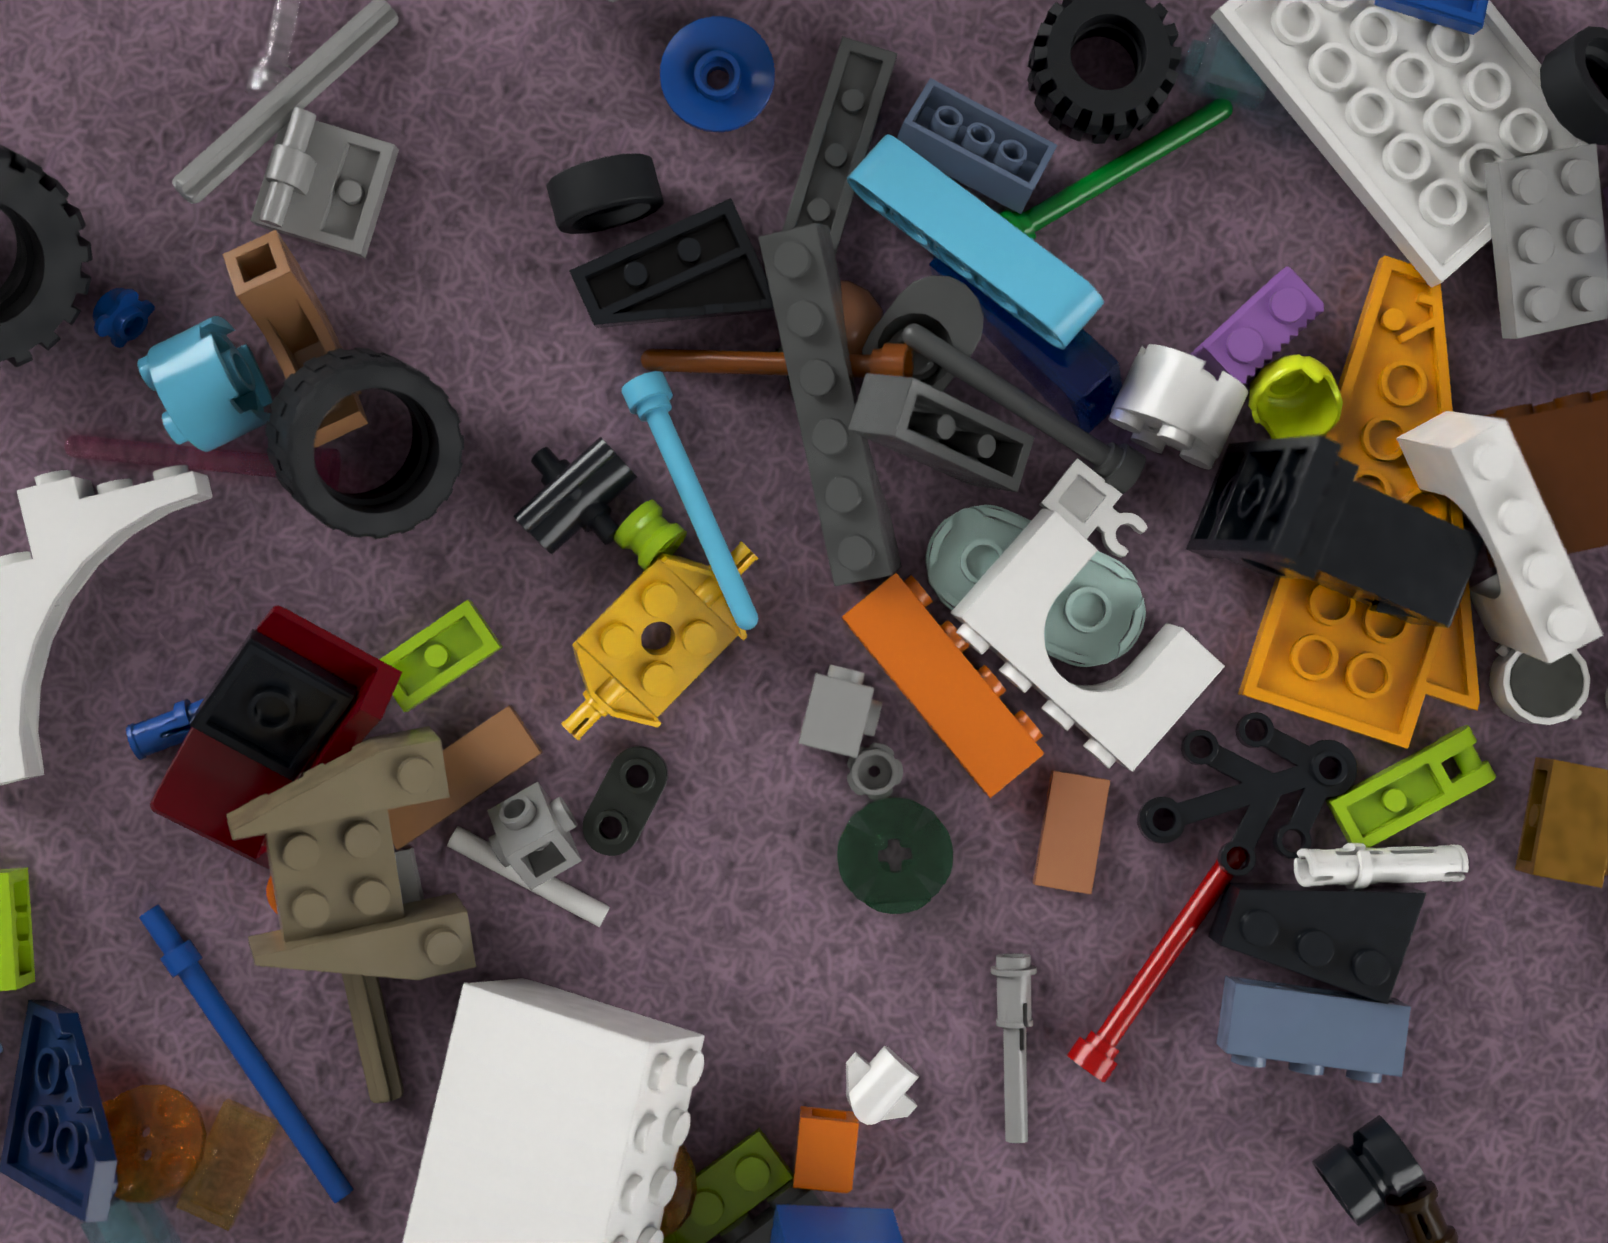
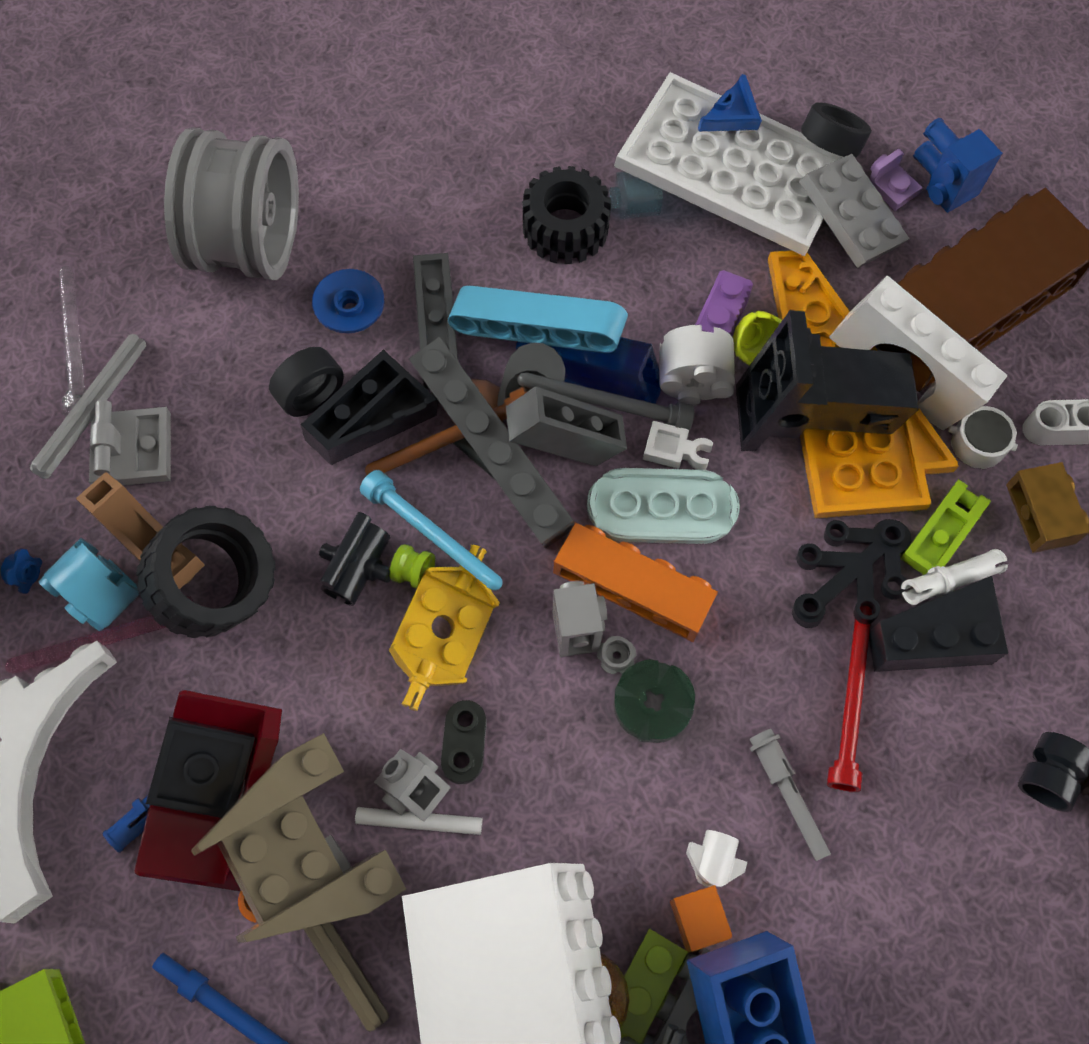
camera: 25 degrees left, 20 degrees down
lime plate [379,599,503,712] -> none
medium nougat tile [388,705,543,850] -> none
sand blue piece [897,78,1058,214] -> none
white arch [950,509,1225,772] -> none
green piece [999,97,1233,240] -> none
nougat tile [1033,770,1110,895] -> none
sand blue brick [1216,975,1411,1083] -> none

